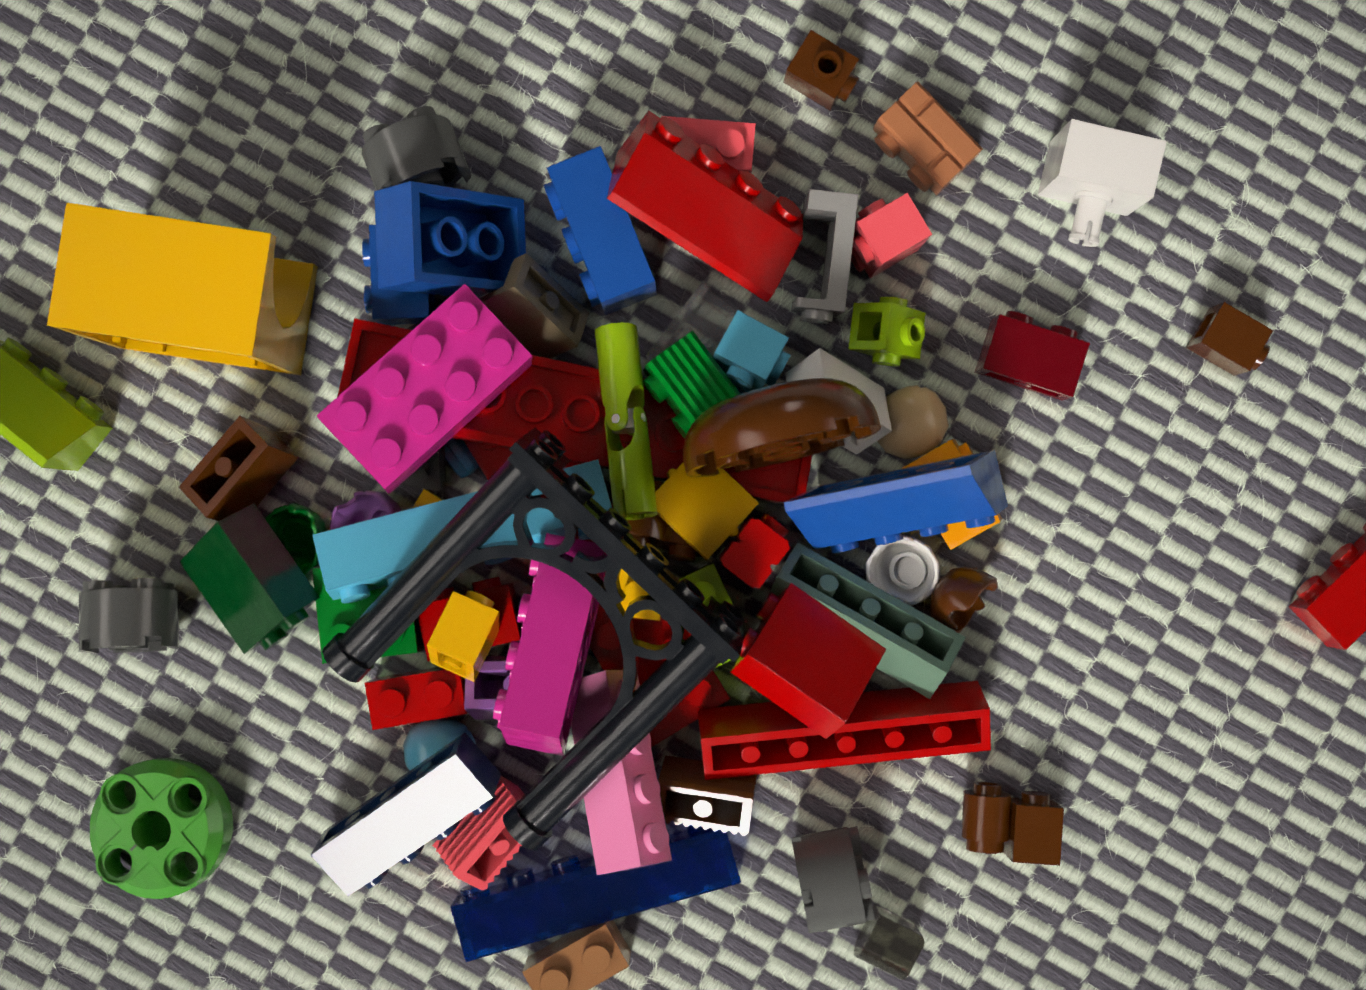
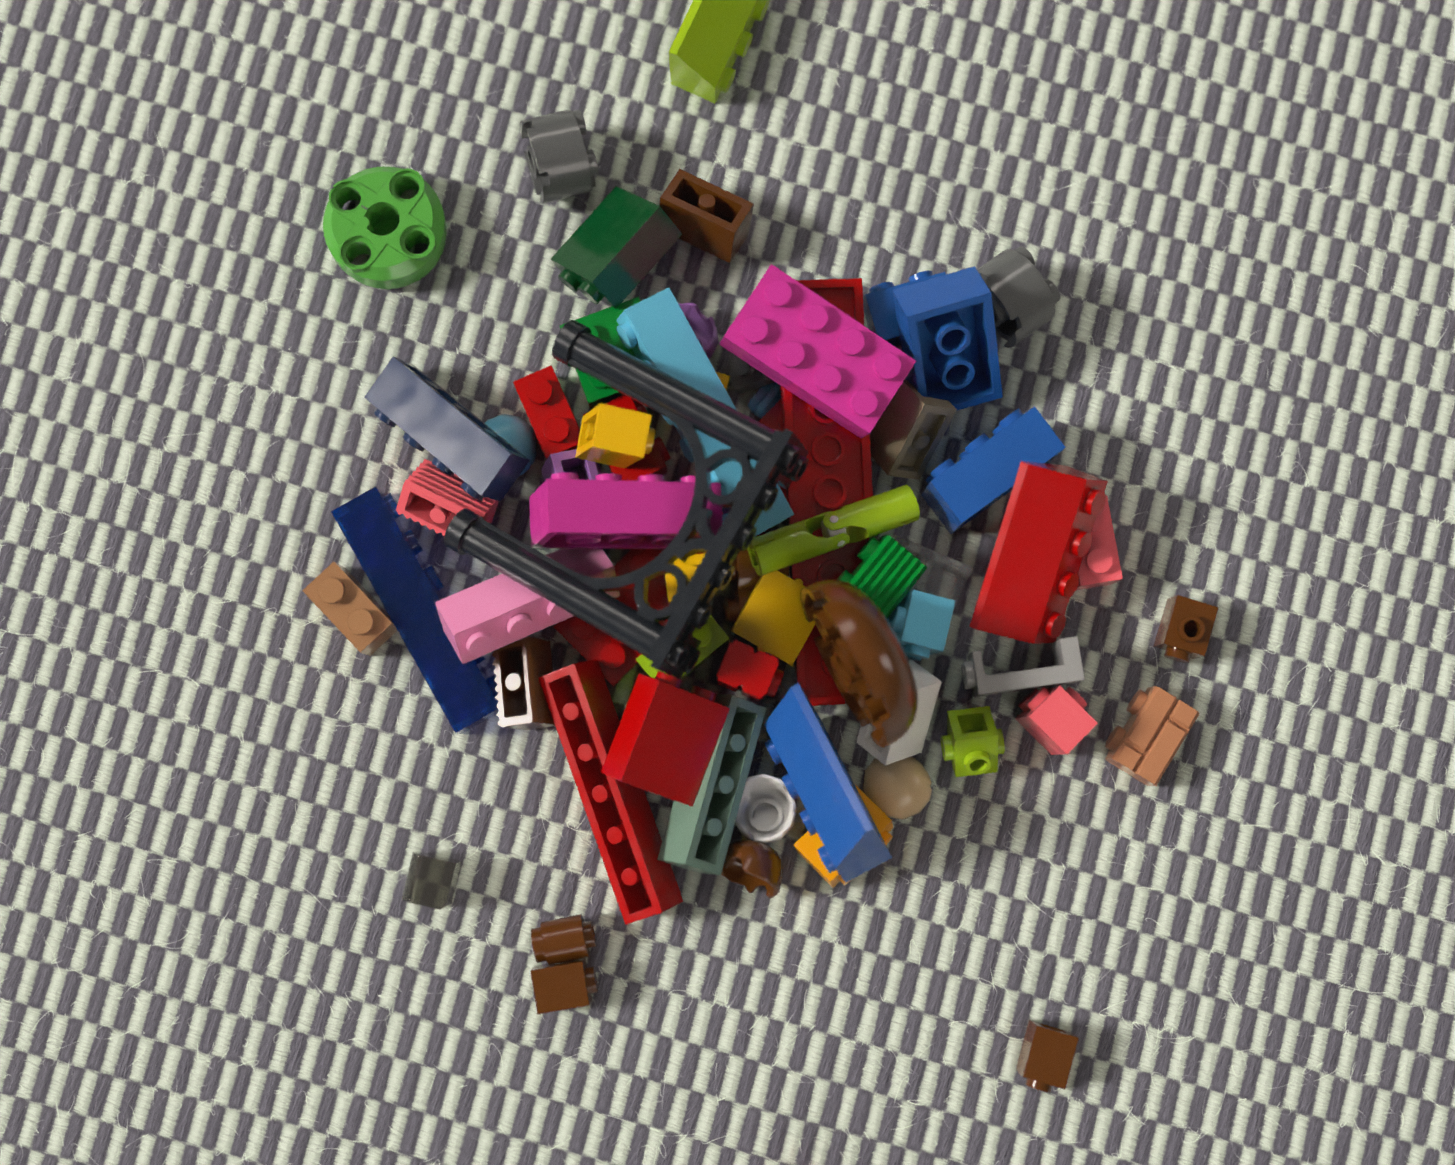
camera: 75 degrees right, 5 degrees down
yellow piece [47,203,318,376] -> none
green hair [265,503,329,575] -> none
dark grey brick [791,826,875,933] -> none
dark red brick [974,311,1090,401] -> none
white brick [1038,119,1167,247] -> none

